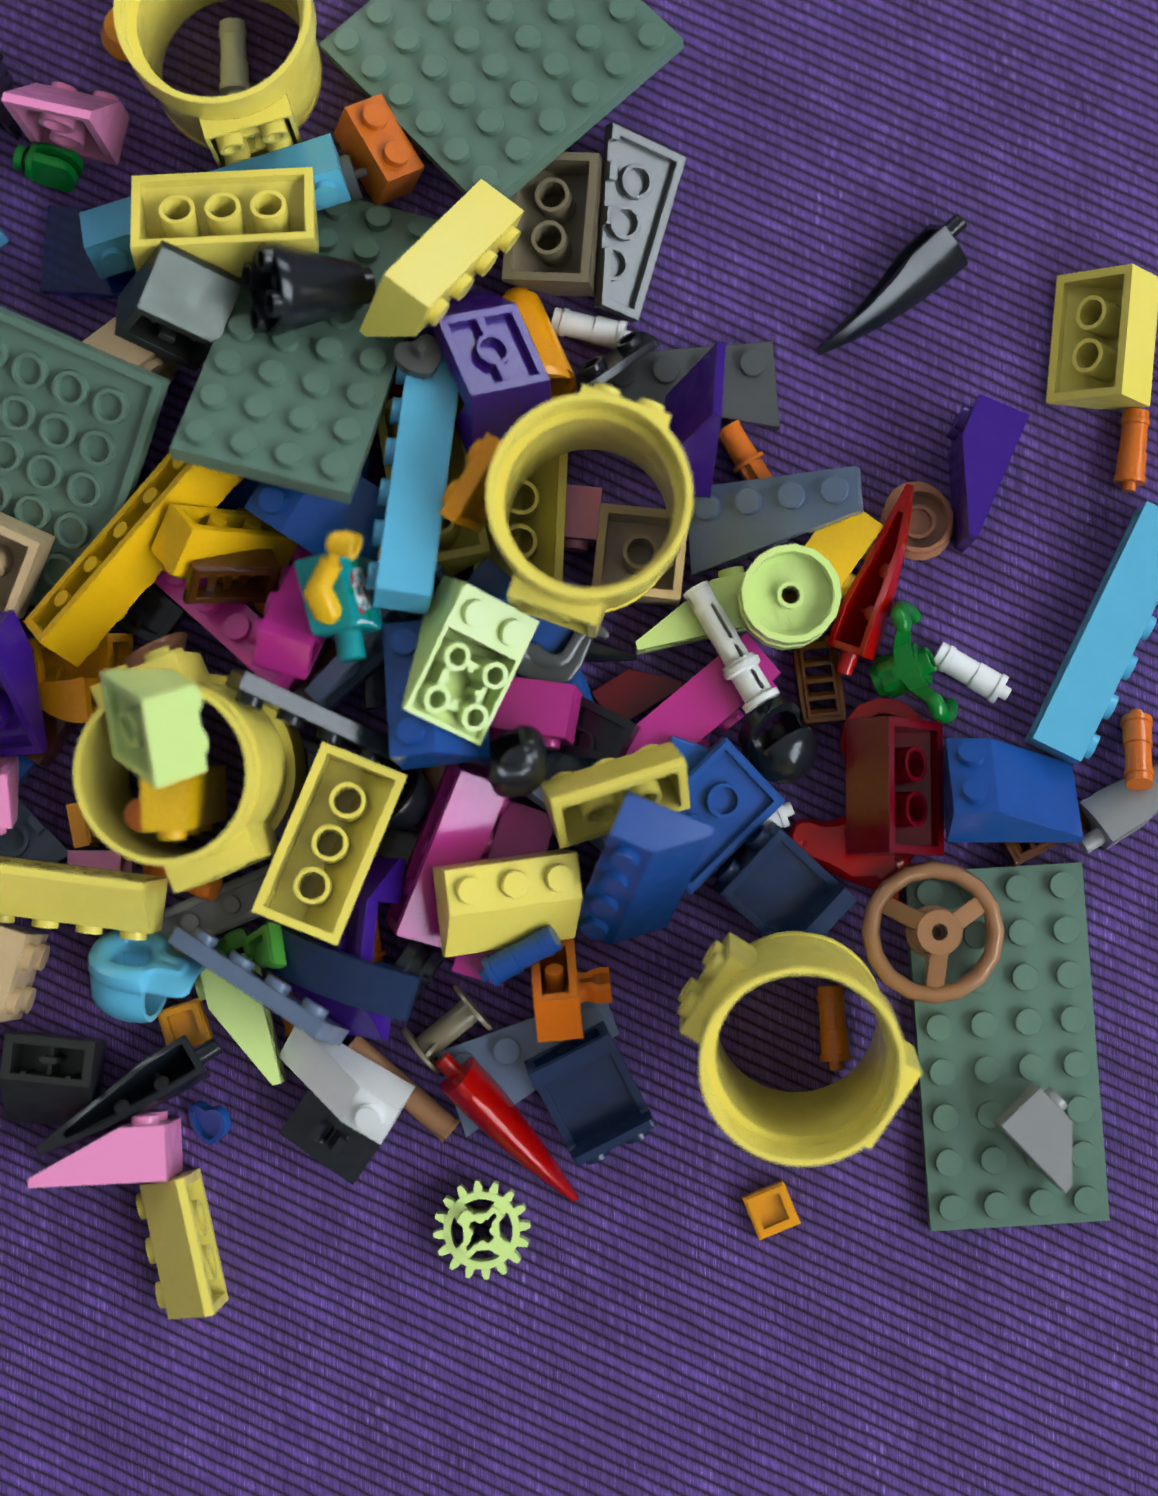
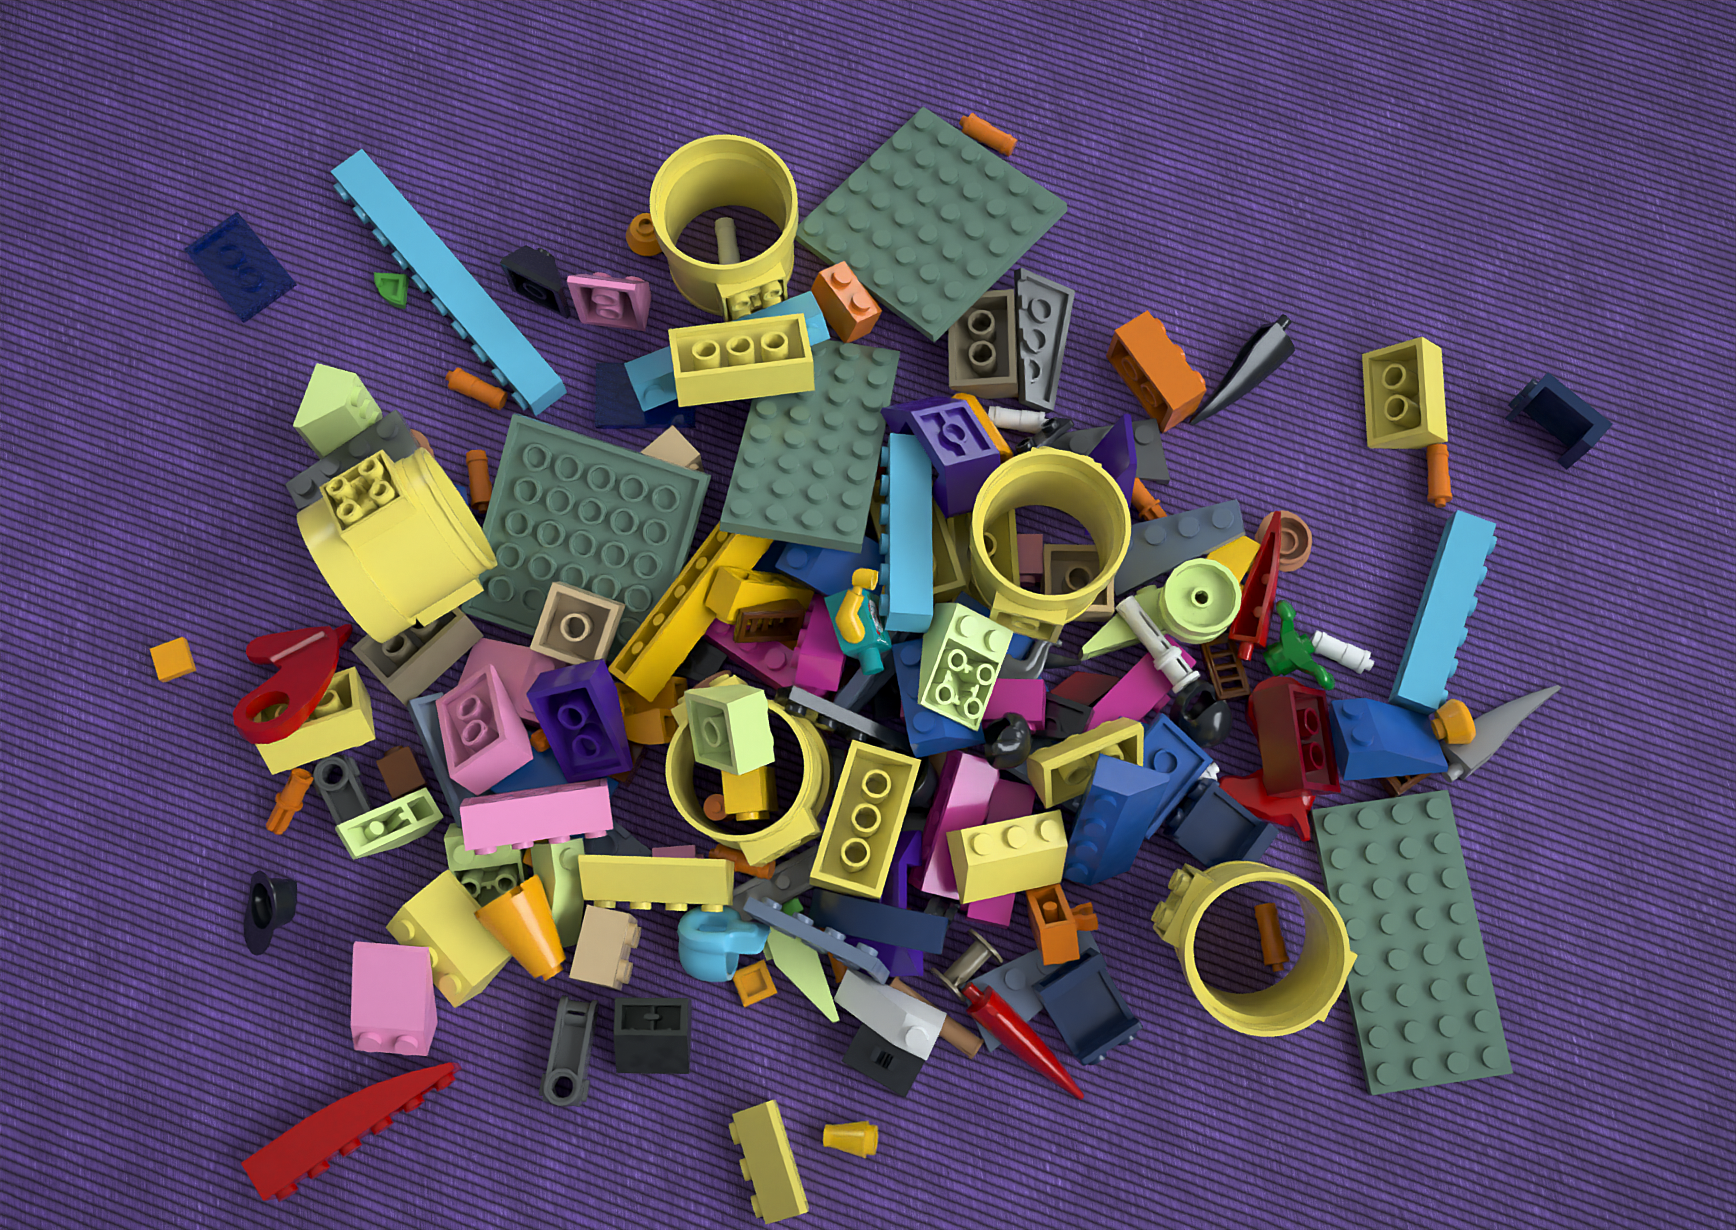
camera: 10 degrees left, 10 degrees down
green arm [13,141,84,193] -> none
bright pink slope [28,1110,183,1188] -> none
black piece [36,1035,223,1155] -> none
light orange tile [66,802,100,850] -> none
pearl dark grey slope [115,240,243,371] -> none
blue piece [188,1100,231,1145] -> none
black cone [242,242,375,336] -> none
bright green tile [242,922,287,969] -> none
dark grey piece [340,153,368,201] -> none
light yellow slope [359,179,524,337] -> none
dark grey piece [393,334,442,380] -> none
yellowish green gear [433,1179,531,1280] -> none
light orange plate [439,432,502,532] -> none
blue piece [478,925,562,987] -> none
light orange tile [741,1180,801,1241] -> none
medium nougat piece [861,860,1005,1004] -> none
dark purple slope [946,394,1029,552] -> none
light grey slope [993,1084,1073,1193] -> none
orange piece [1120,709,1154,790] -> none
none -> yellow cone [823,1121,878,1158]
none -> orange brick [1106,310,1207,434]
none -> light orange cone [1430,699,1476,744]

